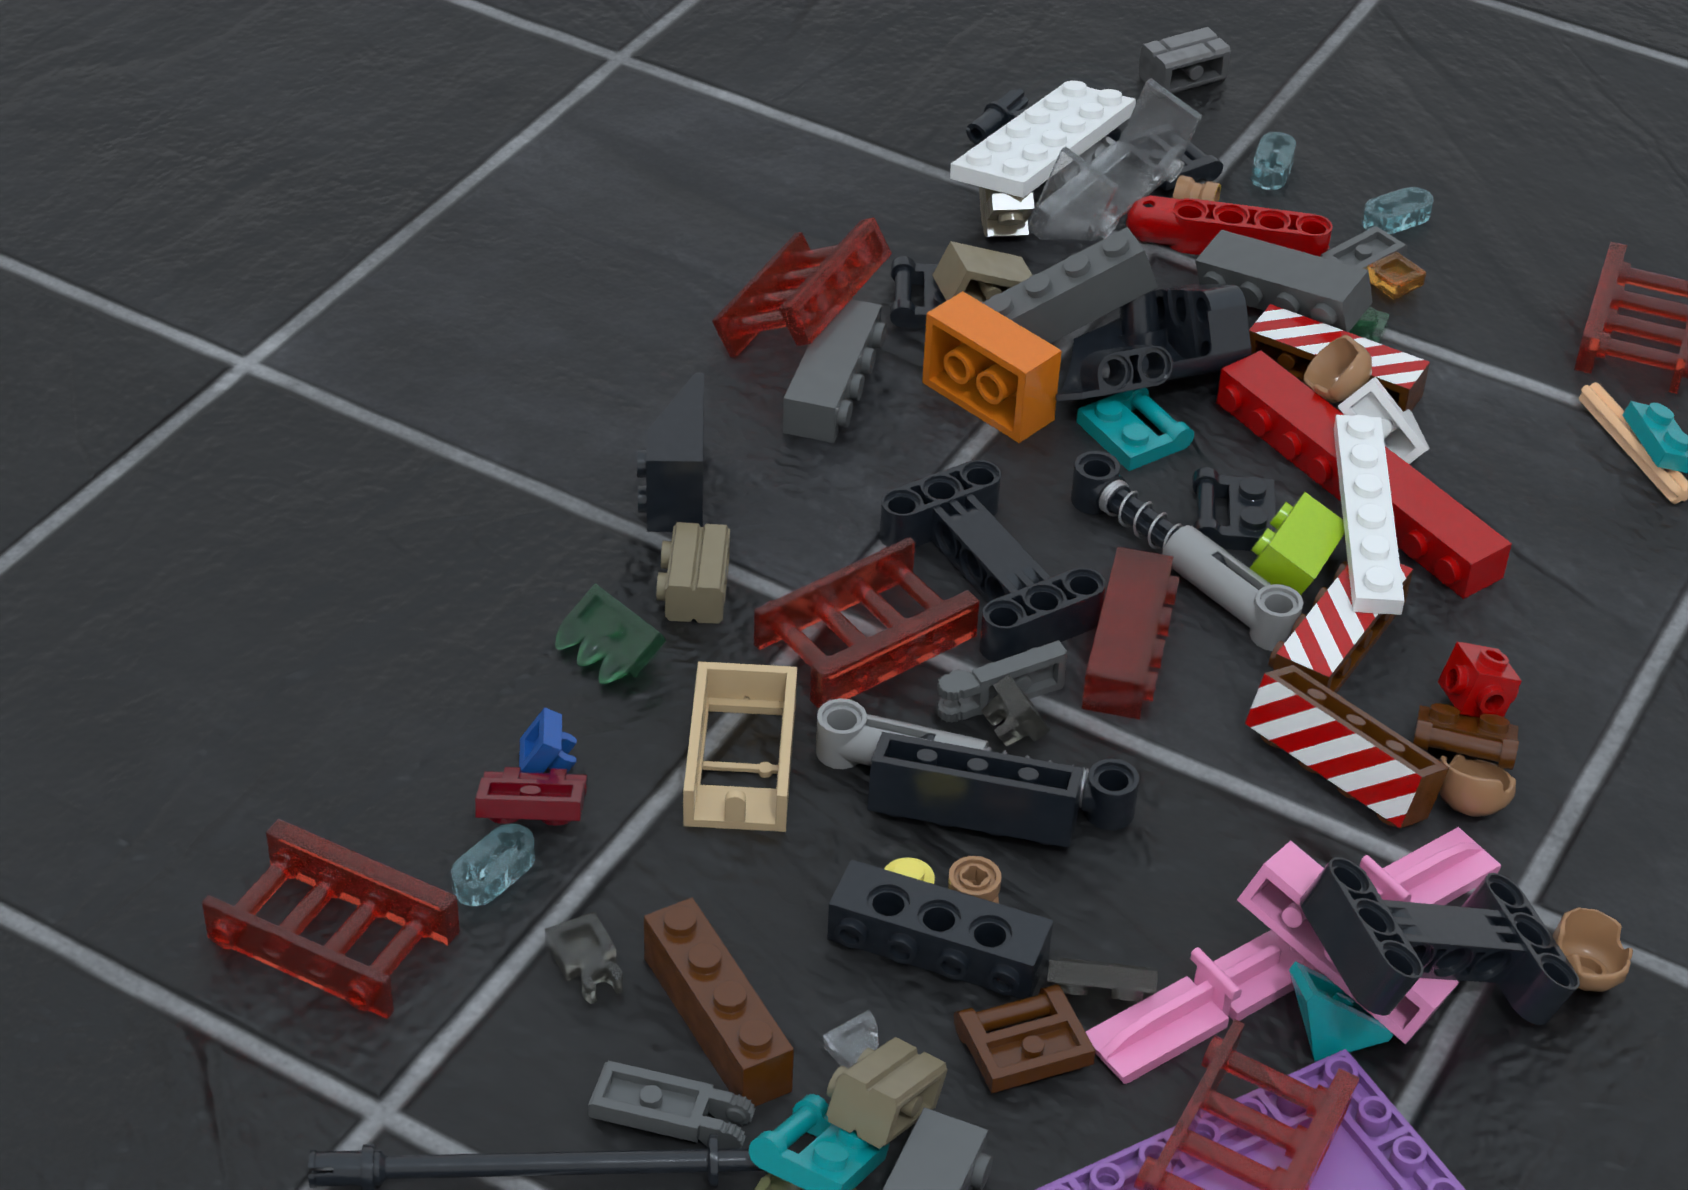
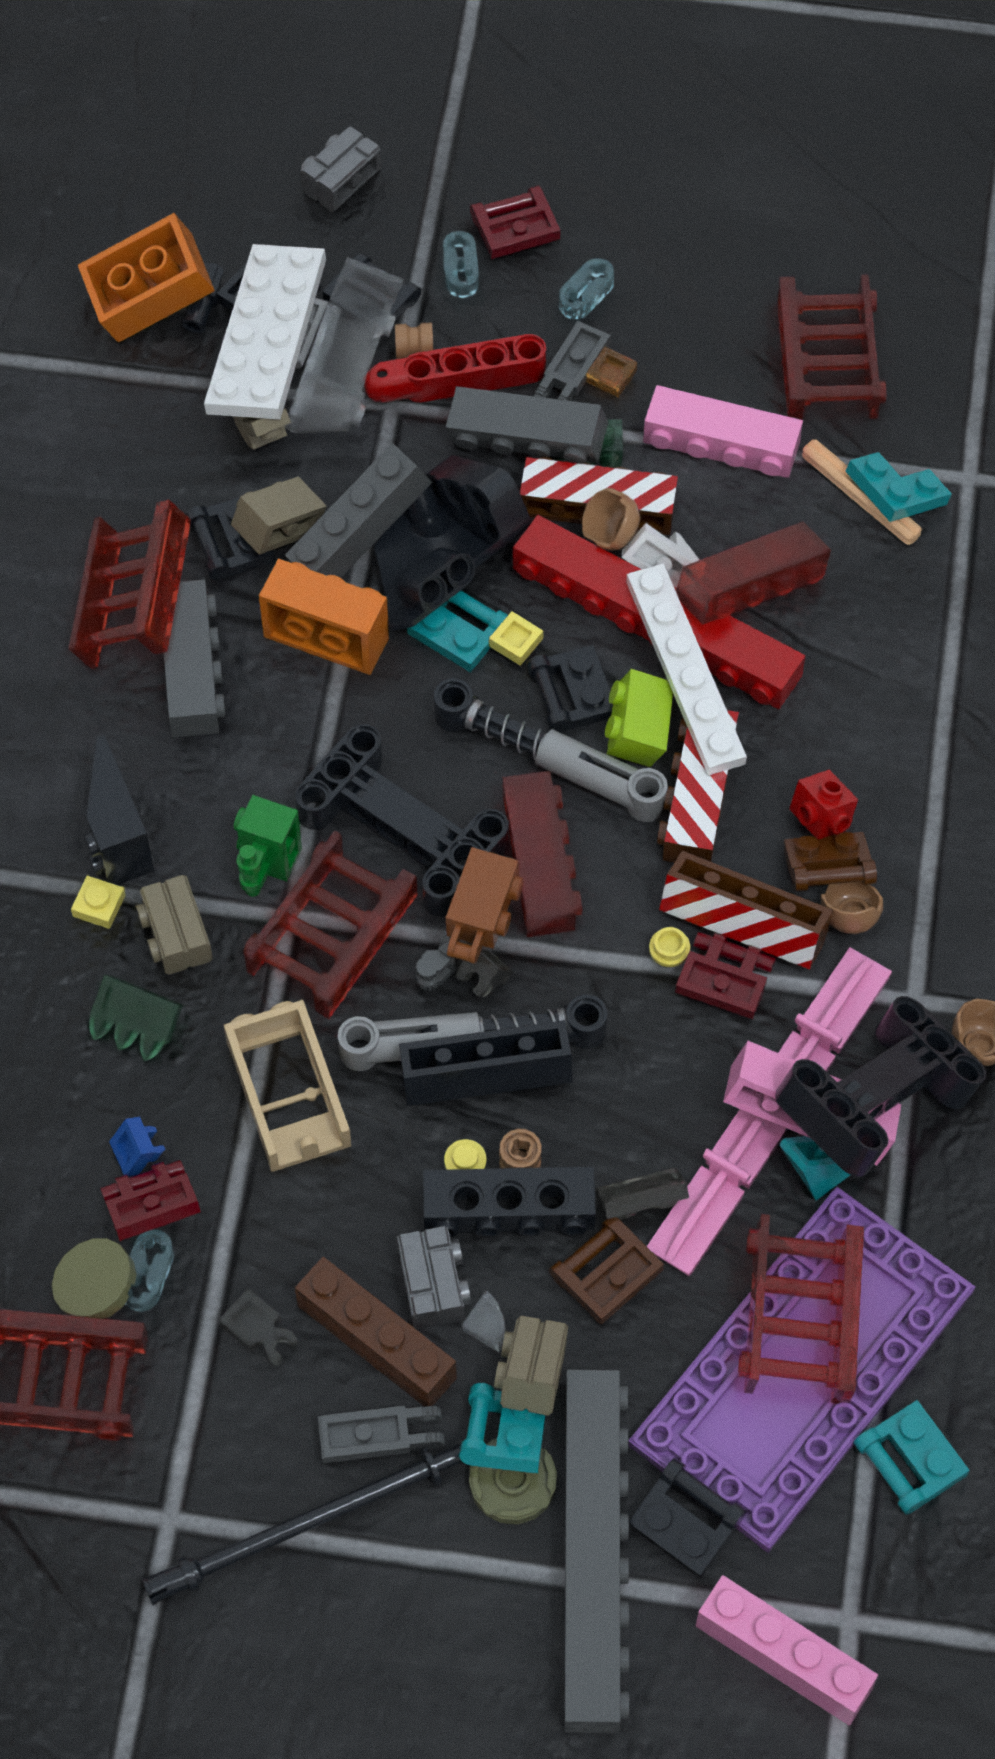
camera: 20 degrees left, 20 degrees up
none -> olive tile [52,1238,136,1322]
none -> light yellow plate [71,876,126,929]
none -> orange brick [78,213,215,343]
none -> green brick [234,795,302,897]
none -> flat silver brick [397,1226,471,1329]
none -> dark orange brick [446,847,524,964]
none -> dark red plate [470,186,561,259]
none -> light yellow plate [489,611,543,666]
none -> bright pink brick [643,385,803,478]
none -> light yellow plate [649,927,690,967]
none -> dark red plate [675,932,776,1019]
none -> clear red brick [676,522,831,625]

